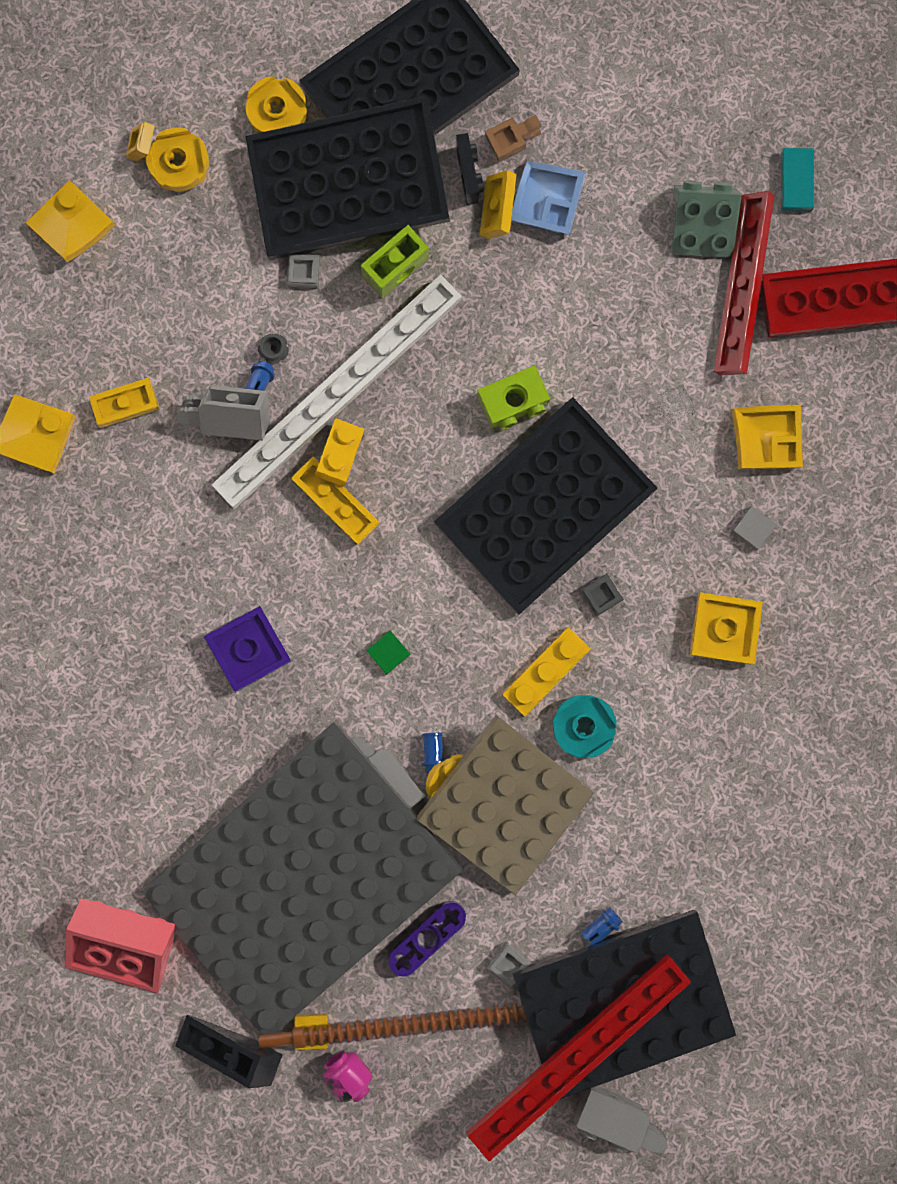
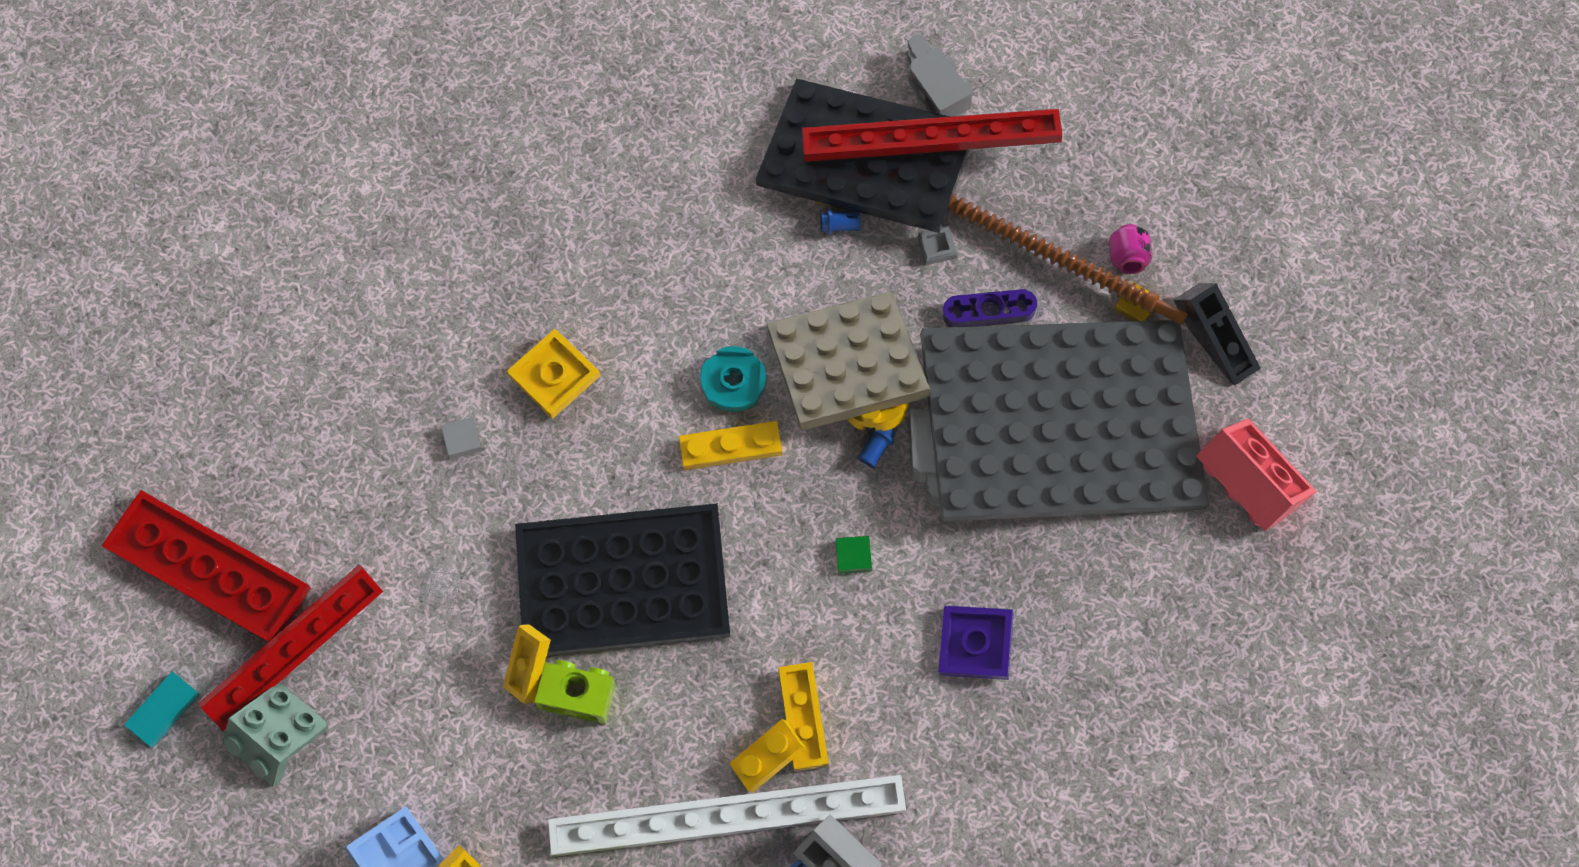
camera: 135 degrees left, 15 degrees down
dark grey tile [580,573,624,617] -> none
yellow plate [732,405,803,469] -> none
none -> yellow plate [503,624,551,704]

